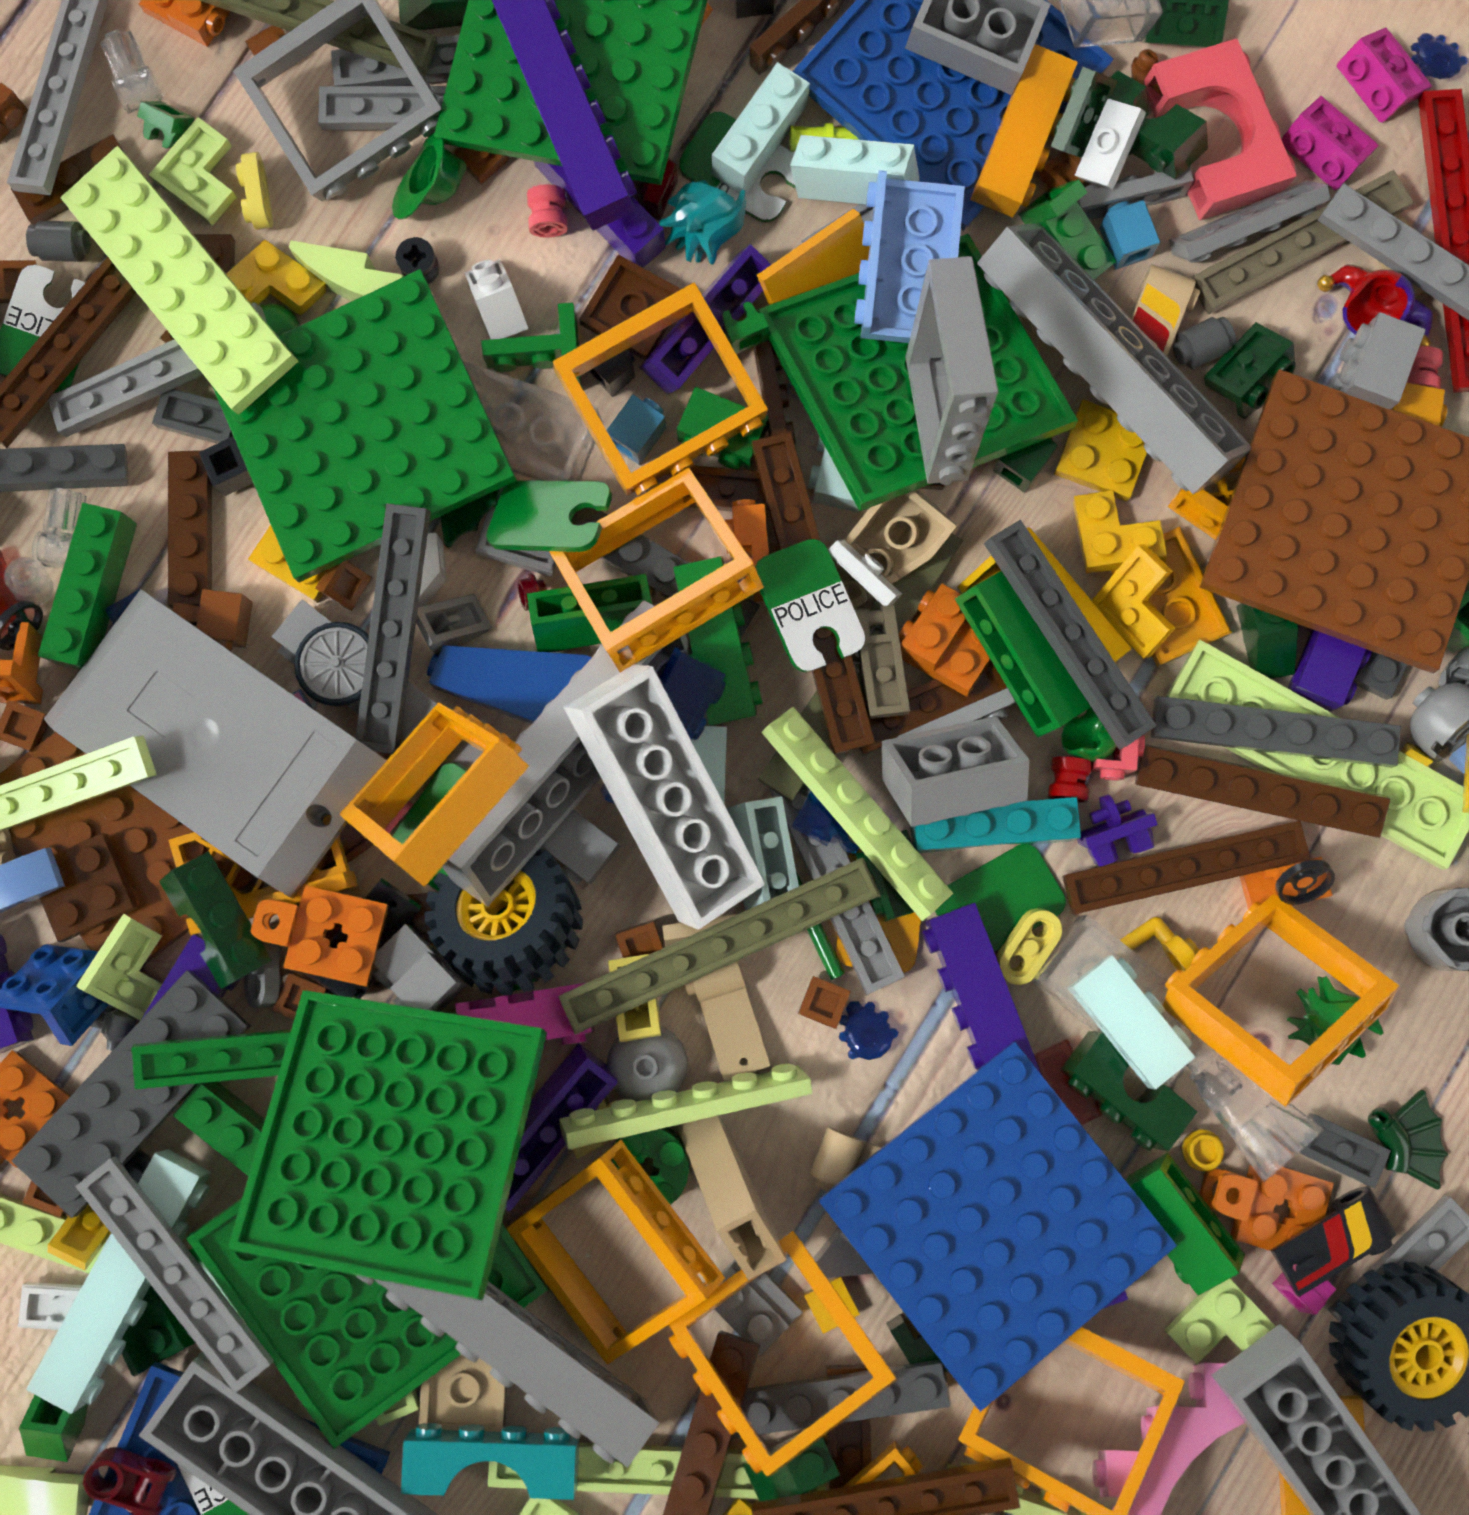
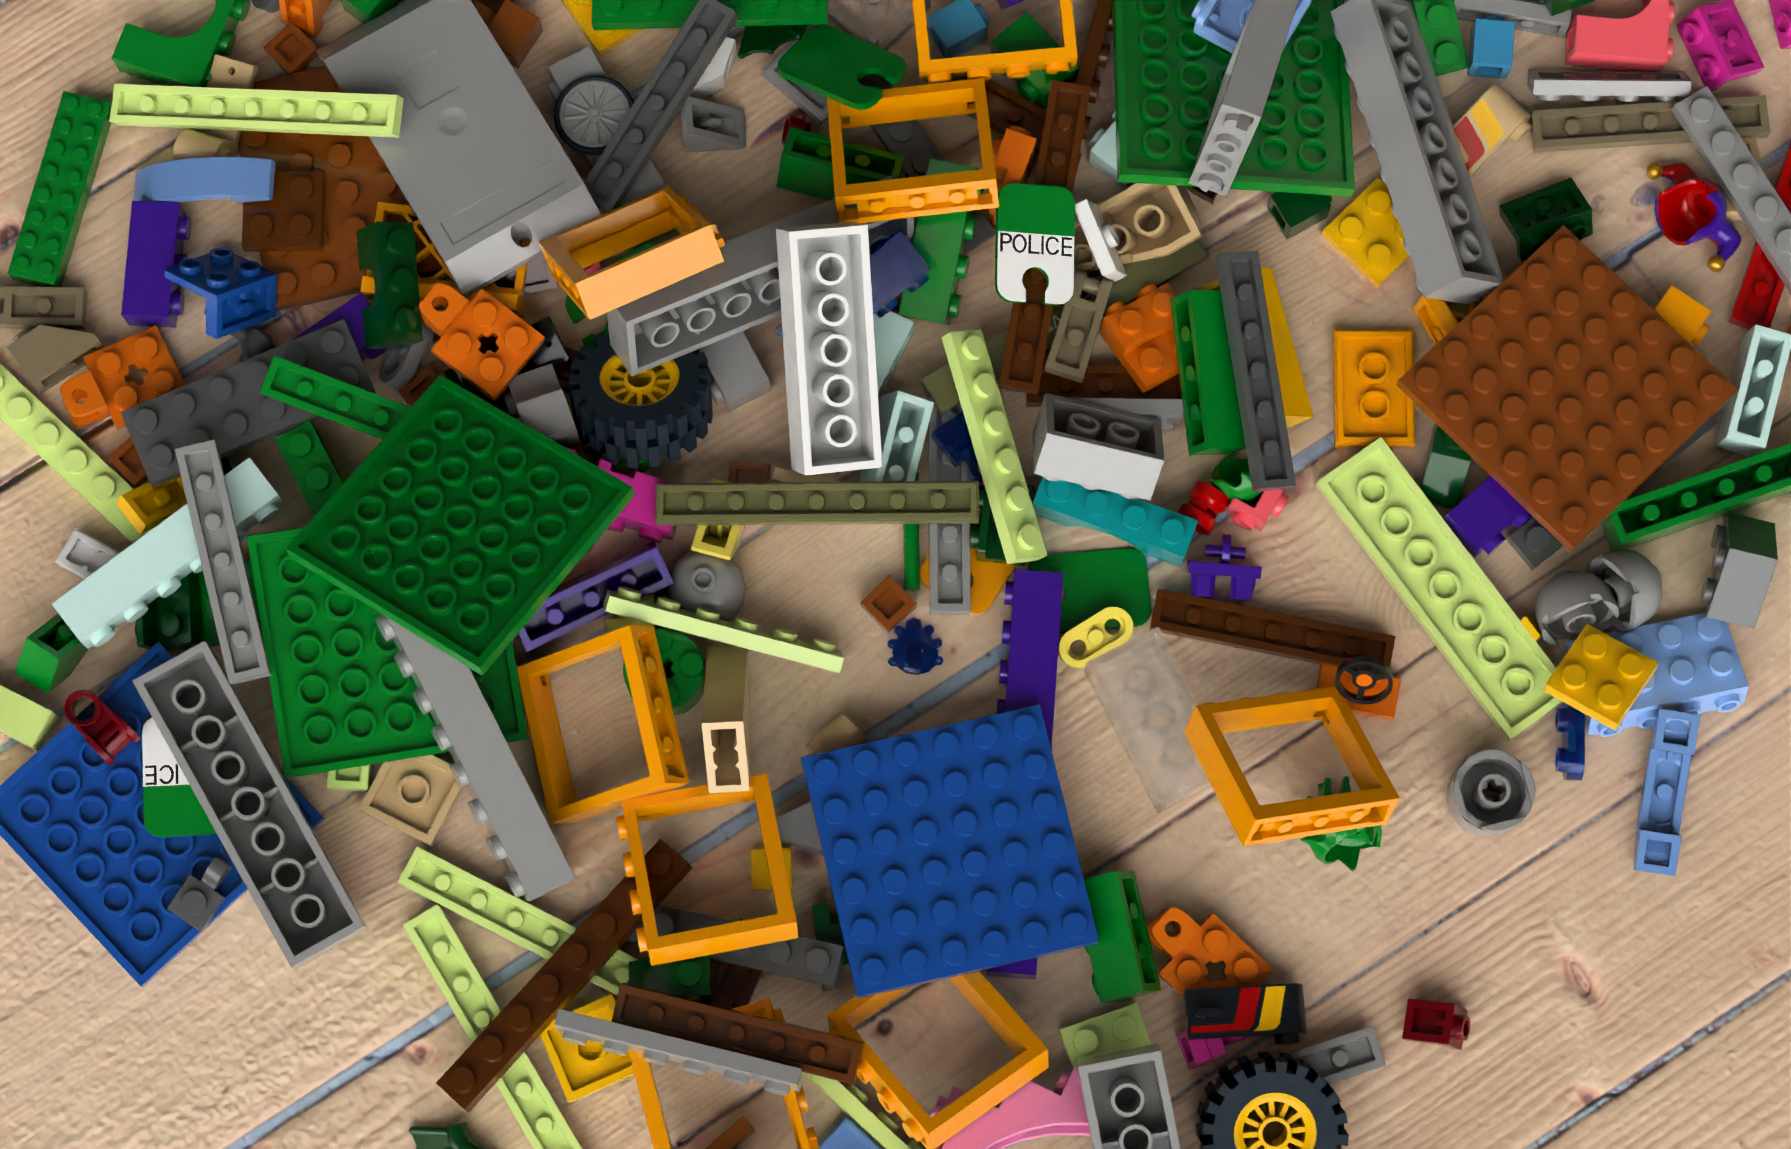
camera: 25 degrees right, 5 degrees down
yellowish green plate [76,914,163,1020] -> none
dark orange plate [315,561,372,611] -> none
teal arch [401,1423,580,1500] -> none
blue slope [427,645,592,725] -> none
tan door [685,961,771,1082] -> none
light grey plate [715,1260,803,1357] -> none
clear red tile [1034,1039,1103,1125] -> none
dark green arch [1060,1031,1198,1151] -> none
light aqua brick [1067,955,1195,1089] -> none
yellow plate [1073,490,1167,574] -> none
yellow plate [1091,544,1176,659] -> none
yellow plate [1118,917,1200,972] -> none
reddish brown plate [1135,744,1391,838] -> none
dark grey plate [1150,696,1401,768] -> none
dark grey brick [1173,317,1236,369] -> none
yellow plate [1181,1129,1224,1172] -> none
clear piece [1186,1040,1324,1183] -> none
dark grey plate [1293,1113,1391,1189] -> none
light grey brick [1328,312,1426,410] -> none
dark green arm [1368,1090,1448,1190] -> none
coral wheel [1406,346,1443,389] -> none

